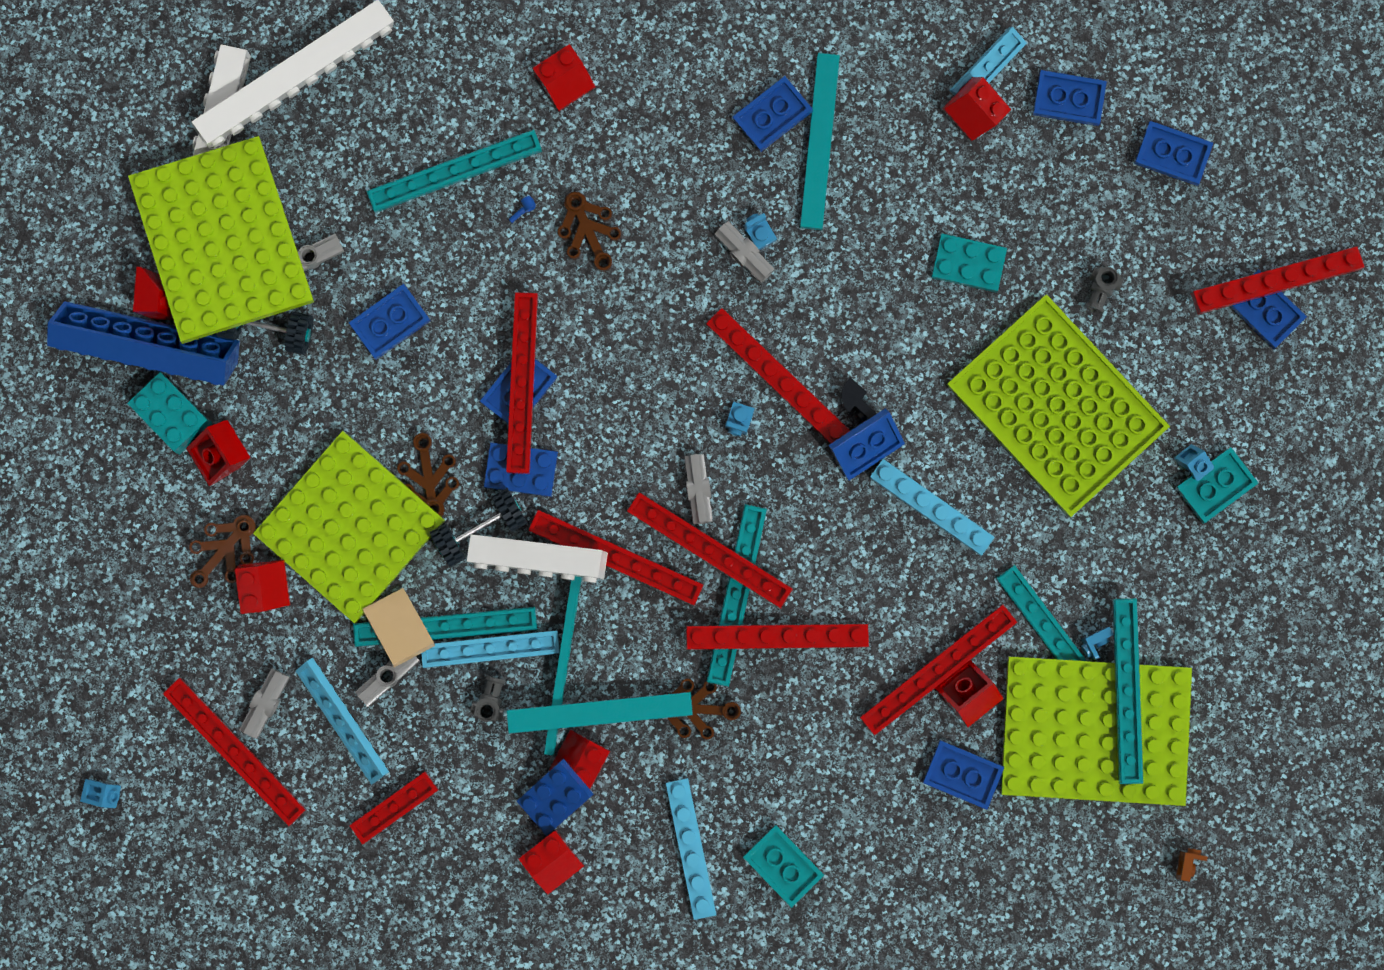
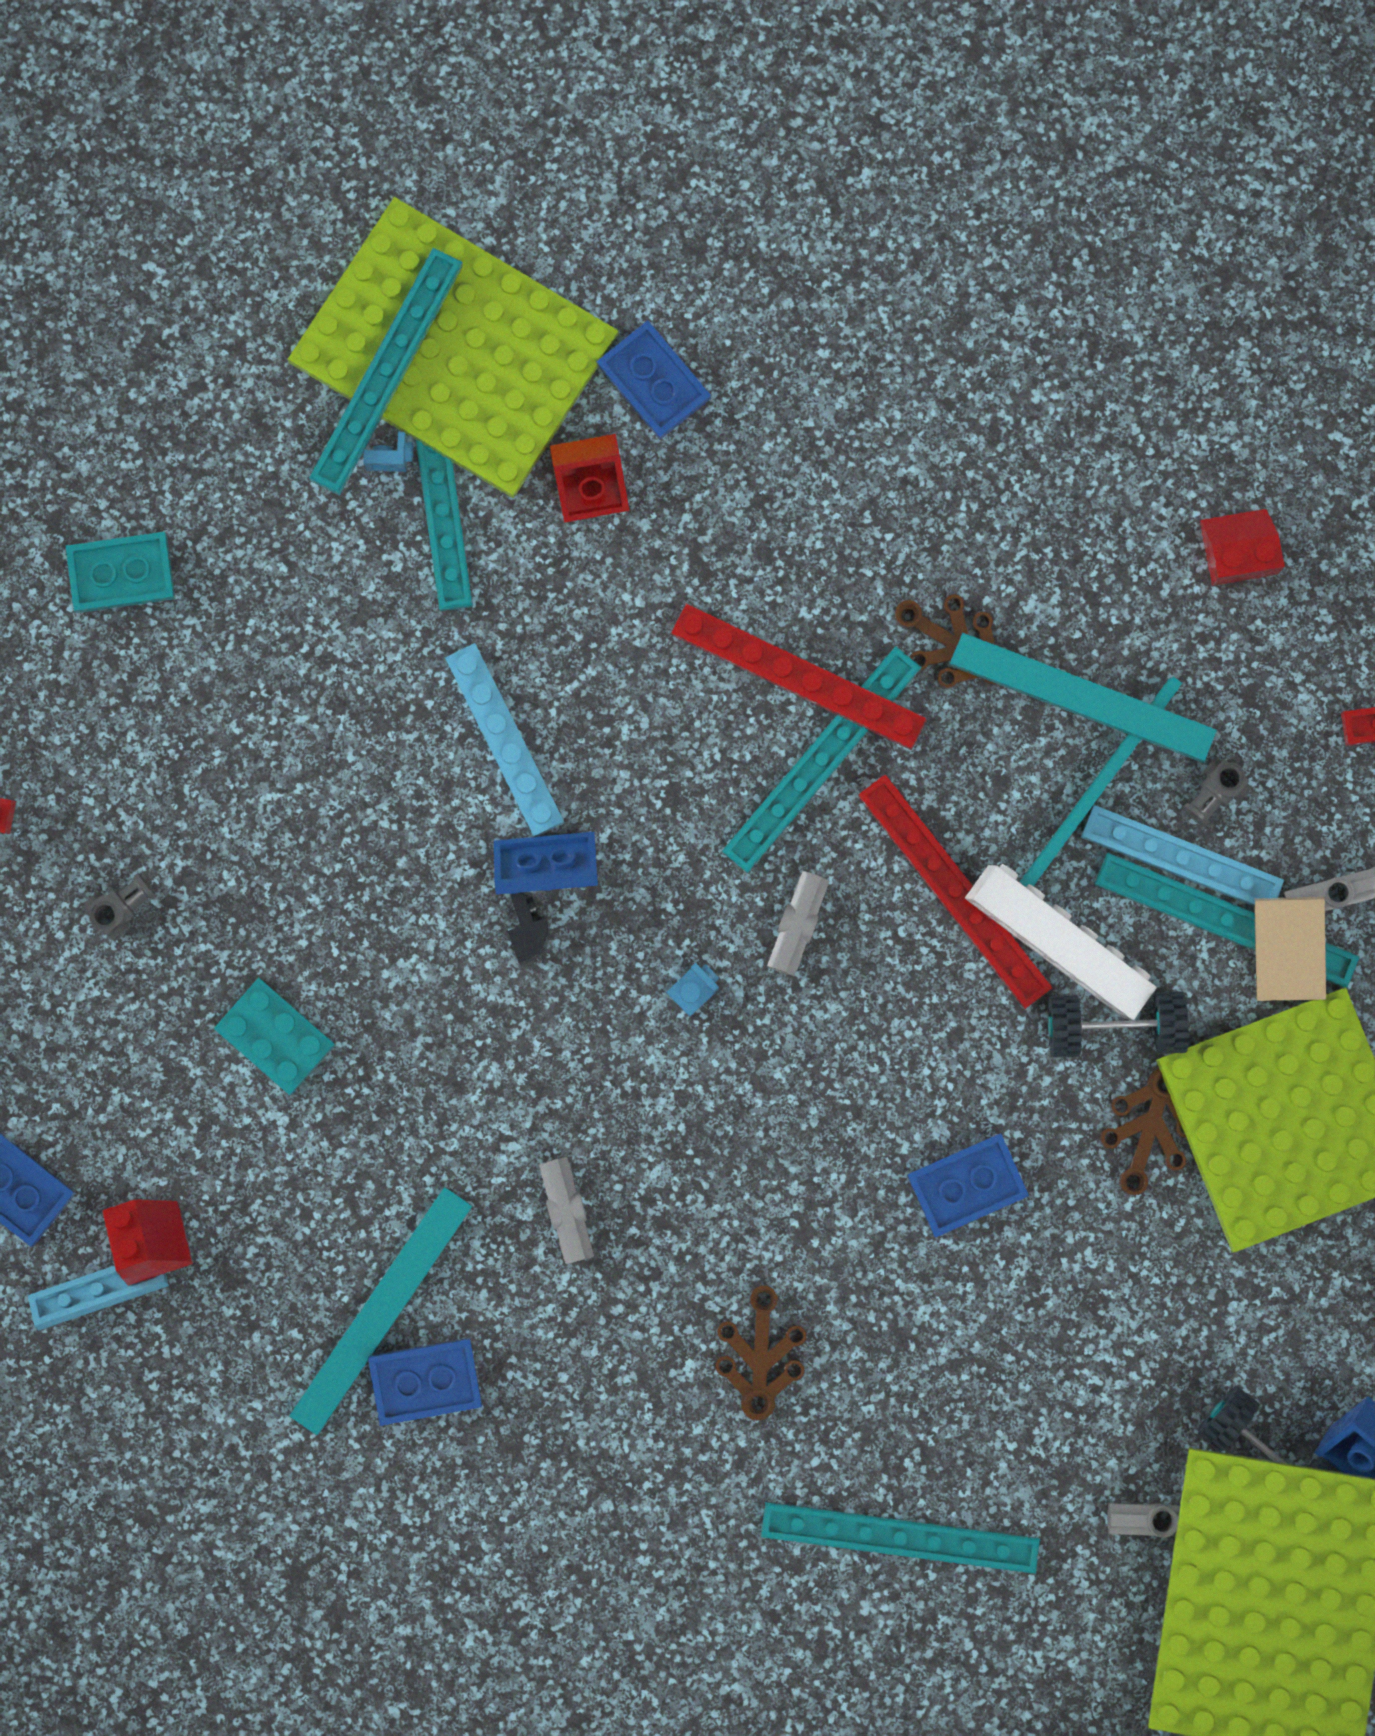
camera: 145 degrees left, 0 degrees up
blue plate [349,284,431,360] -> none
blue plate [484,442,558,497] -> none
red plate [506,292,538,474] -> none
blue hand [509,196,536,223] -> none
blue plate [517,759,594,836] -> none
red slope [532,44,596,111] -> none
red slope [549,730,611,790] -> none
red plate [627,492,793,609] -> none
medium azure plate [666,778,716,920] -> none
red plate [706,308,850,444] -> none
teal plate [743,825,824,908] -> none
dark azure bracket [744,213,777,250] -> none
red plate [860,605,1017,736] -> none
lime plate [947,294,1170,518] -> none
dark azure bracket [1174,444,1214,481] -> none
dark orange bracket [1176,848,1208,882] -> none

